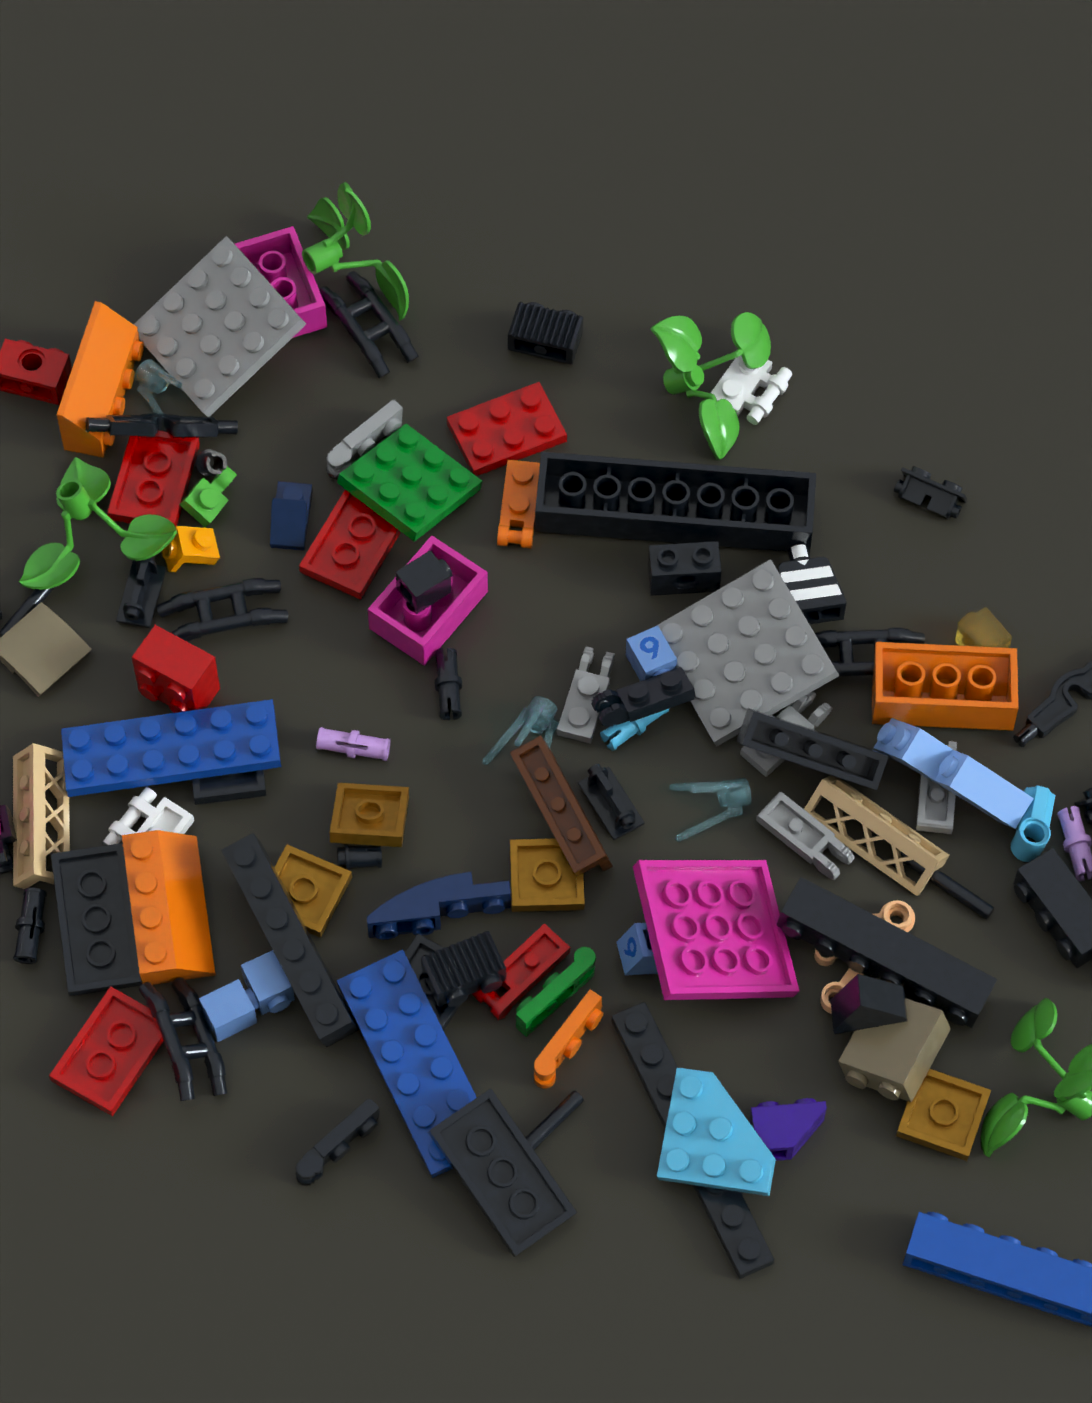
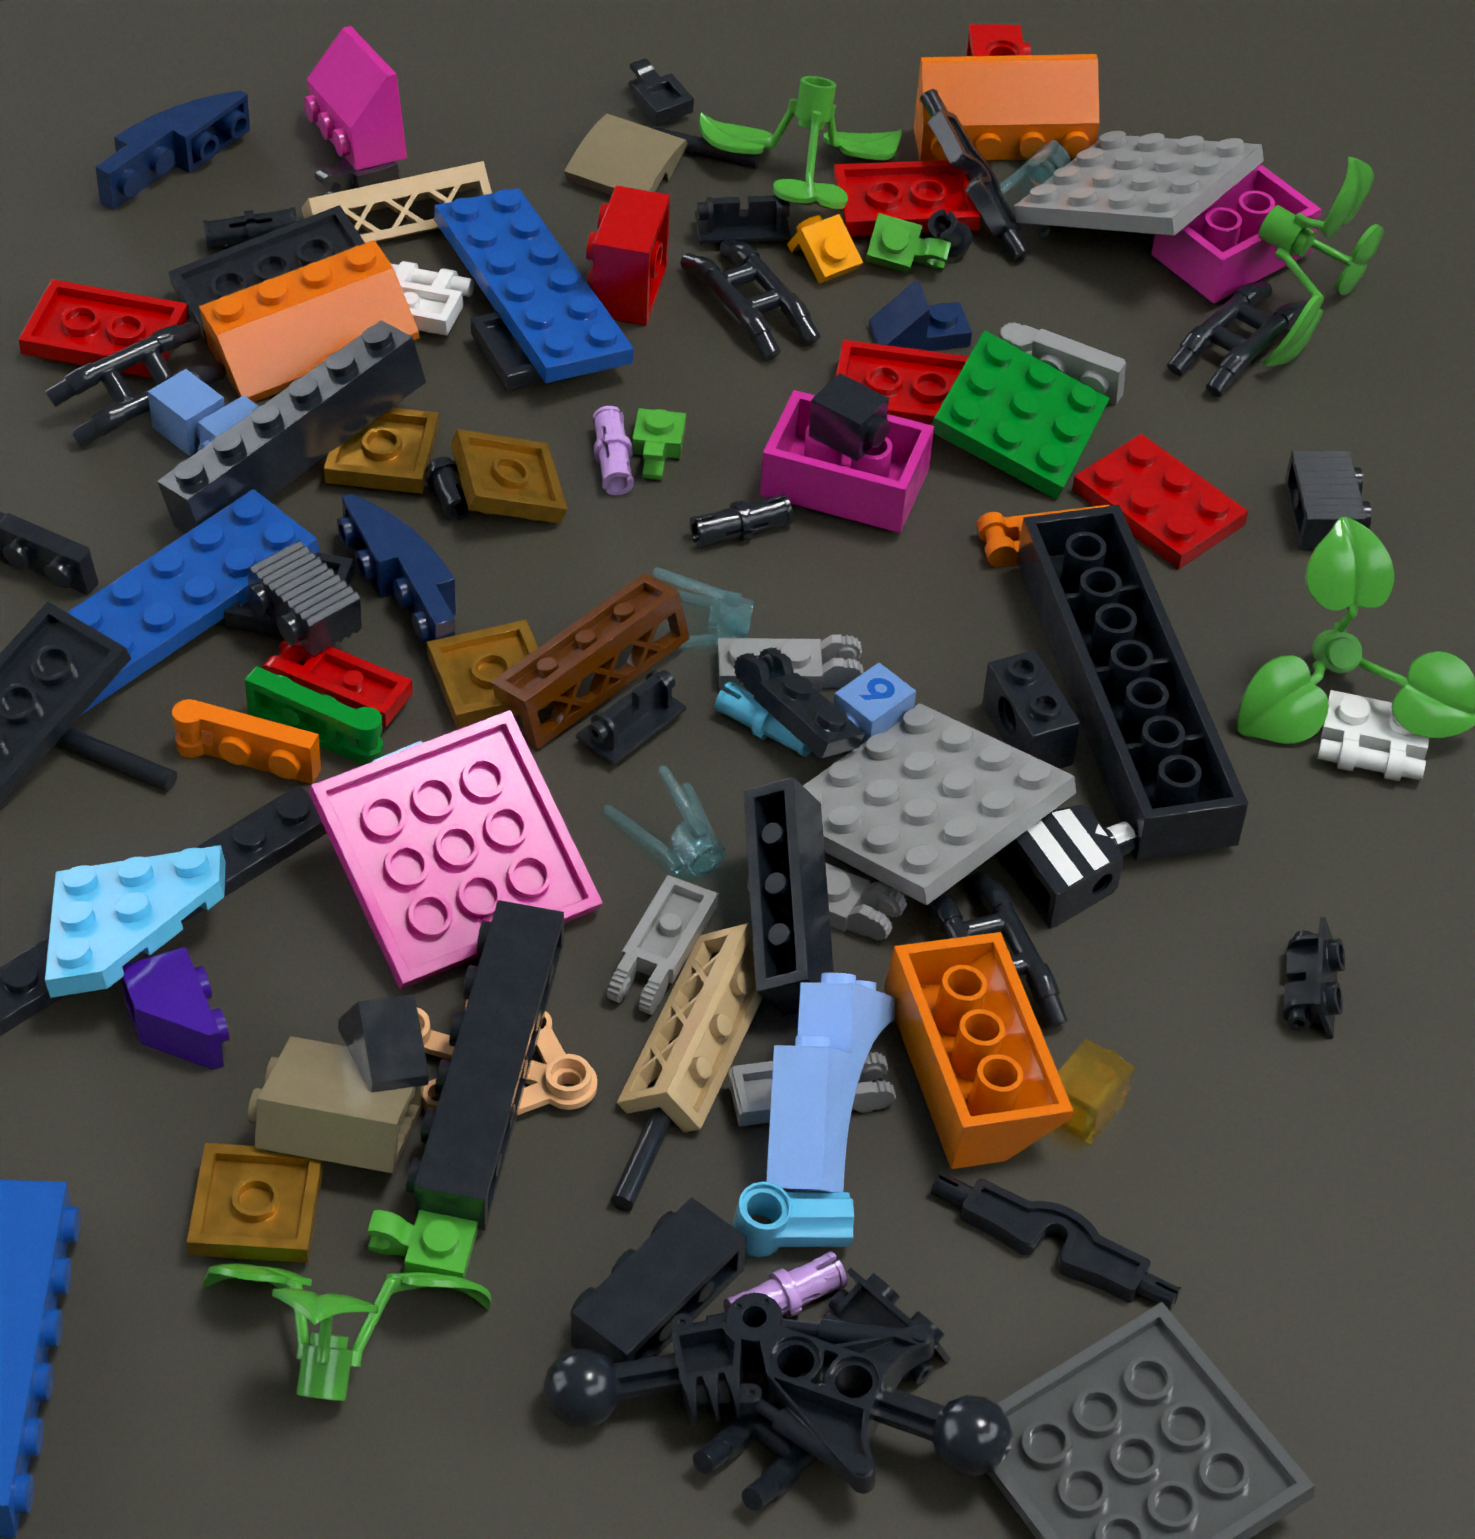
camera: 70 degrees right, 15 degrees down
none -> bright green plate [367,1210,478,1279]
none -> bright green plate [632,408,686,480]

